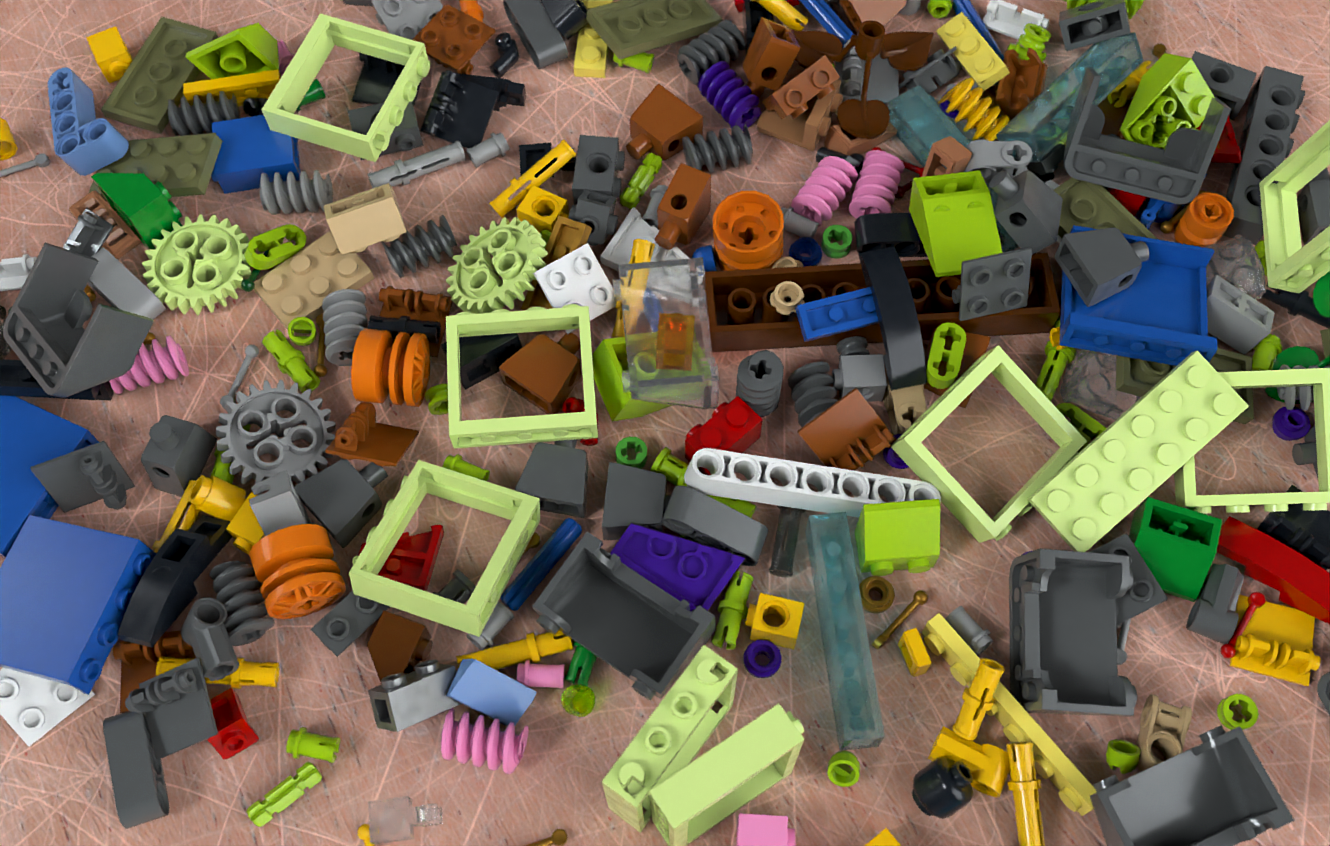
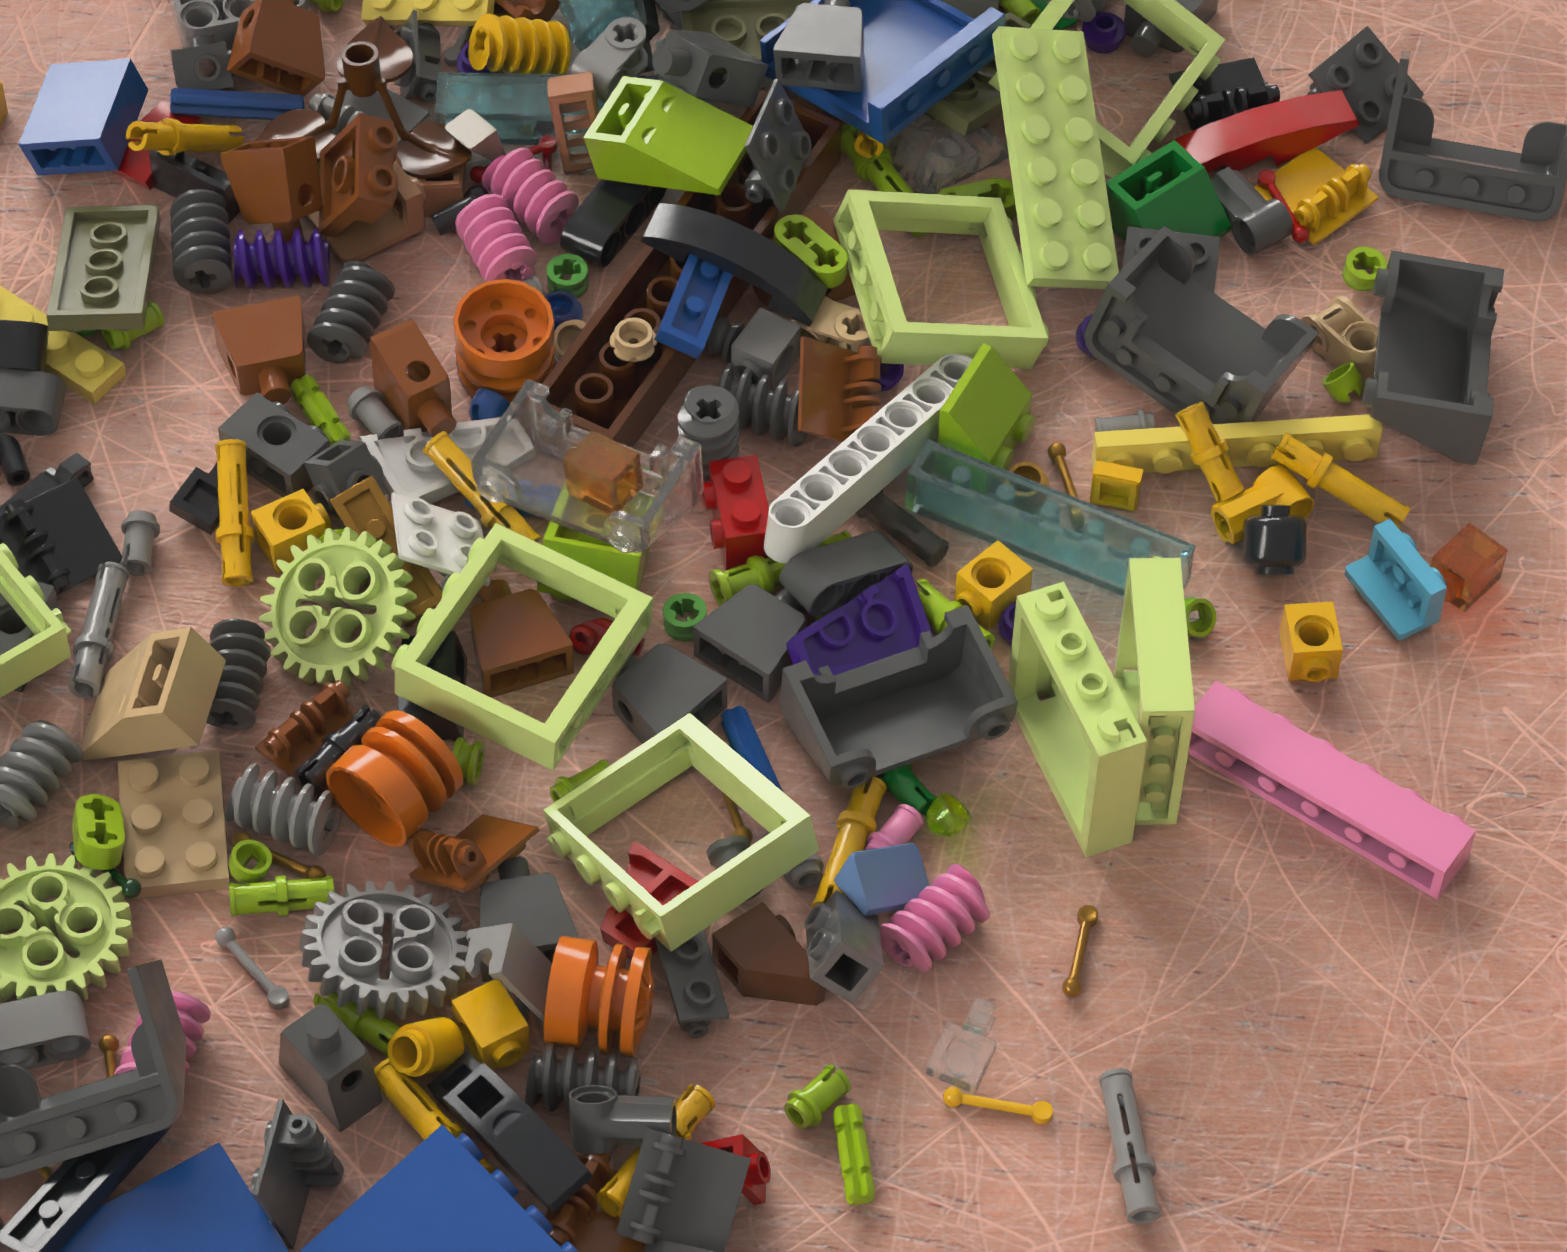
camera: 60 degrees left, 10 degrees down
none -> slope [445,108,506,161]

